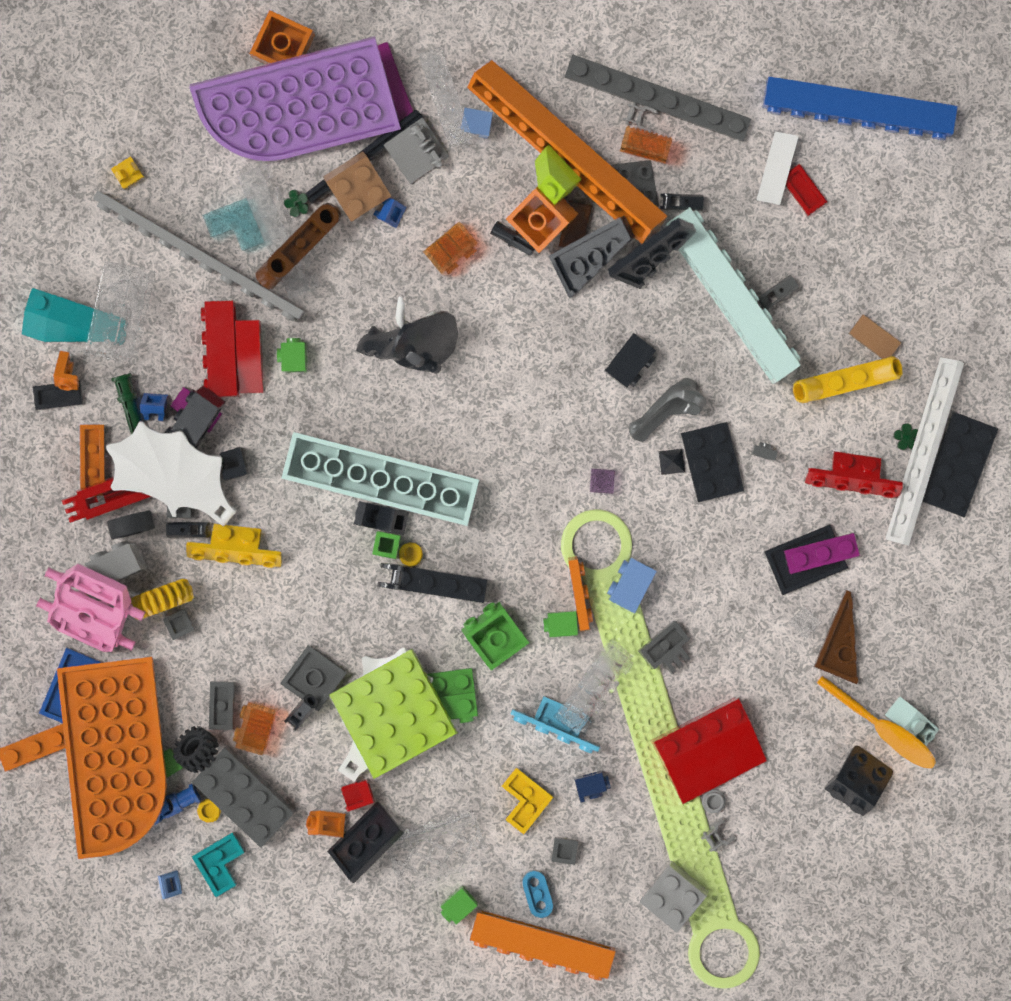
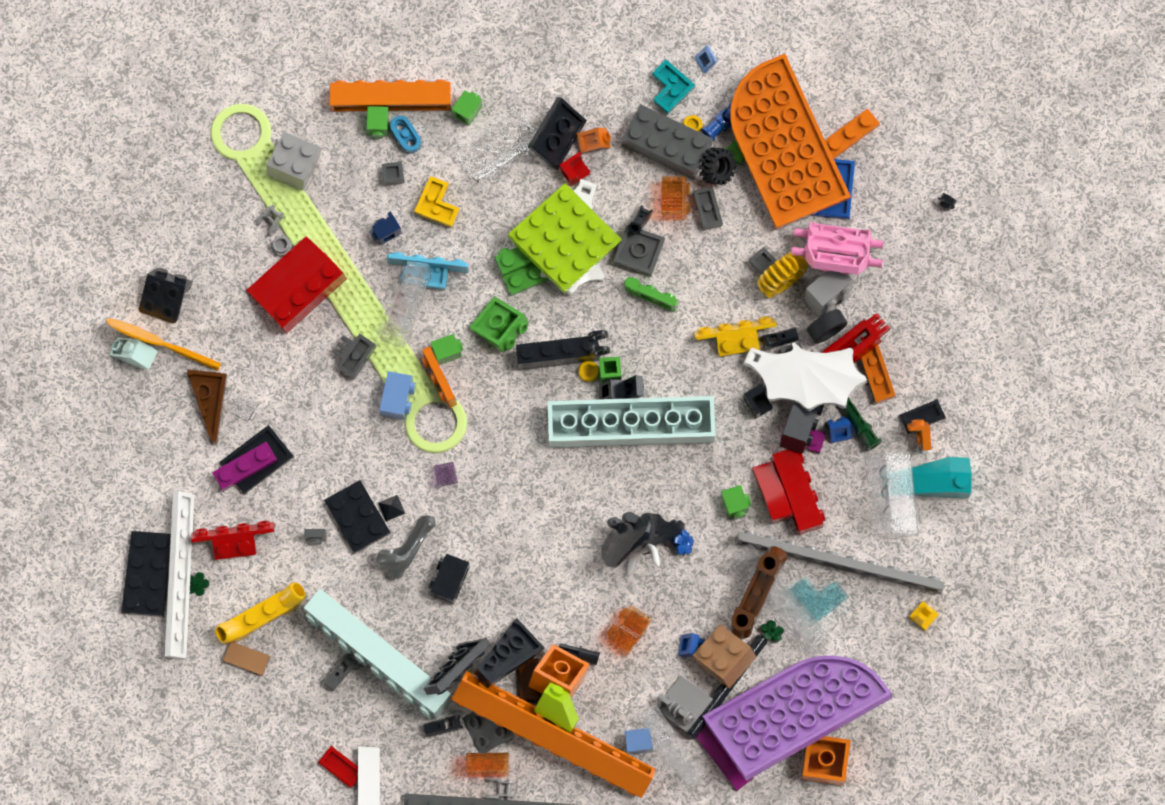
camera: 170 degrees right, 15 degrees down
none -> bright green brick [367,106,389,139]
none -> bright green hinge [624,276,678,312]
none -> blue plant [673,530,694,555]

